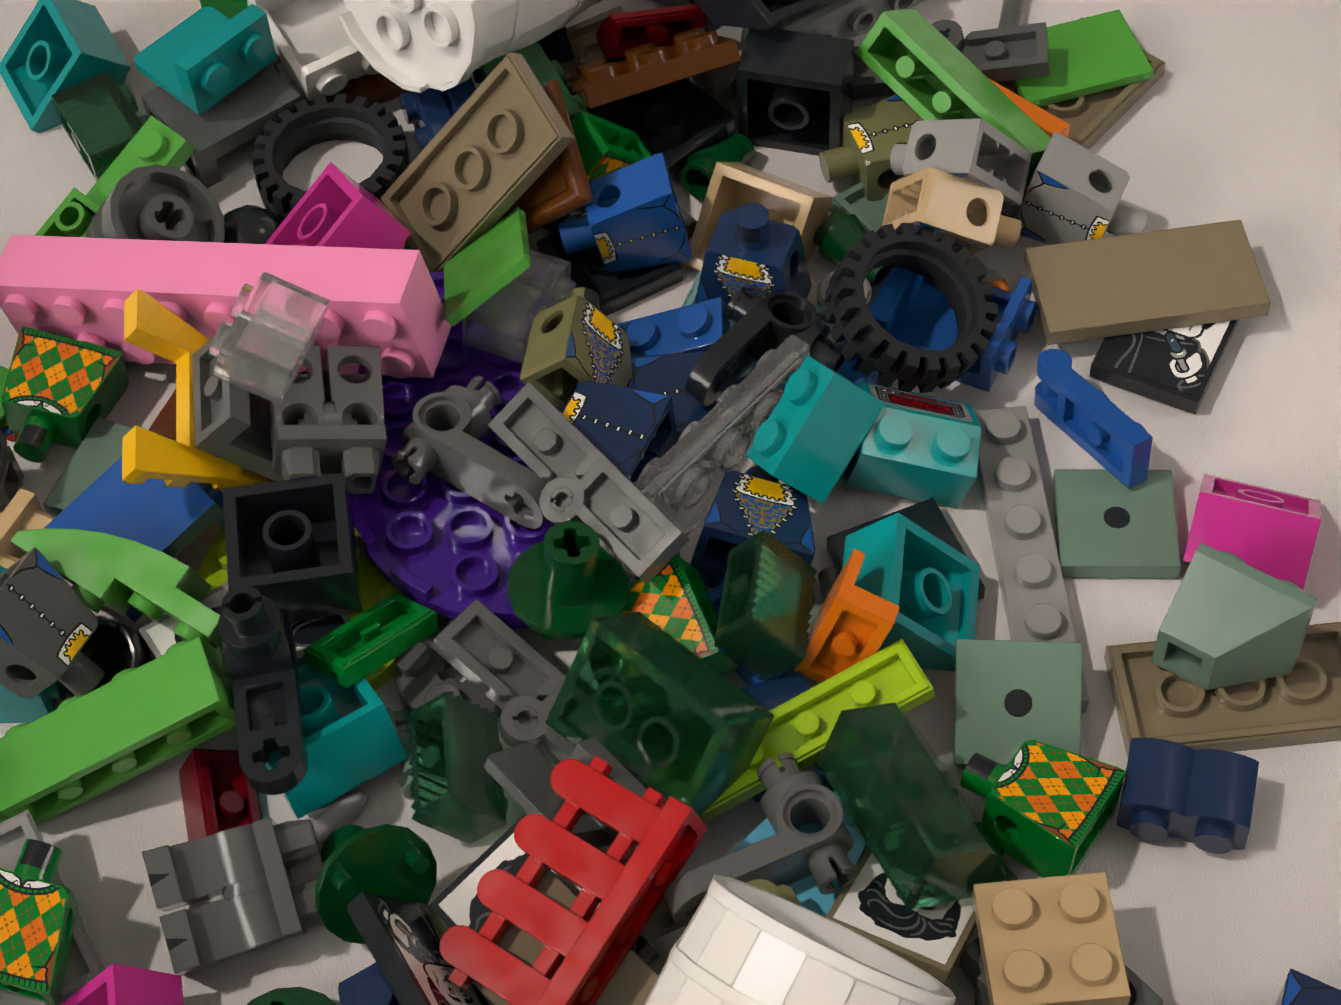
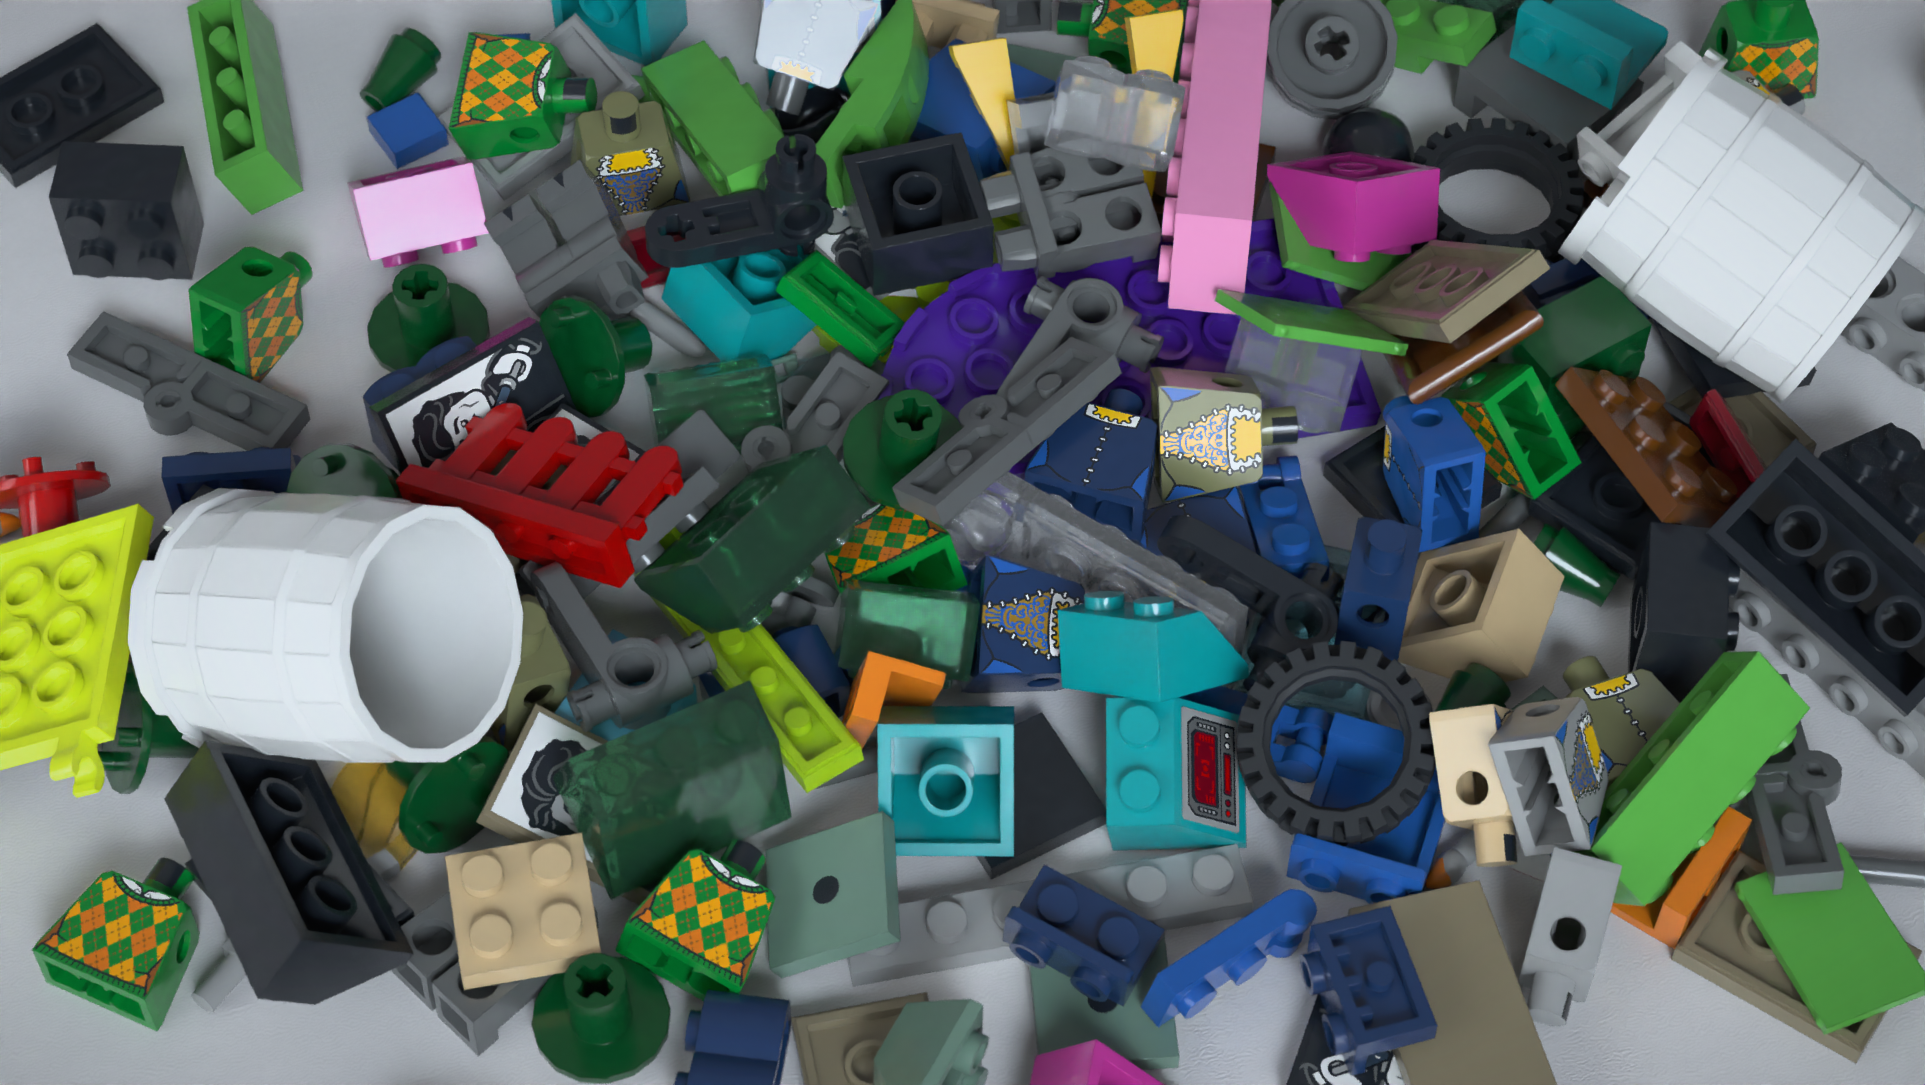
camera: 80 degrees right, 0 degrees up
none -> dark green piece [532,953,671,1084]
none -> olive torso [570,91,690,216]
none -> dark blue bracket [1003,864,1165,1006]
none -> dark blue bracket [1300,906,1438,1076]

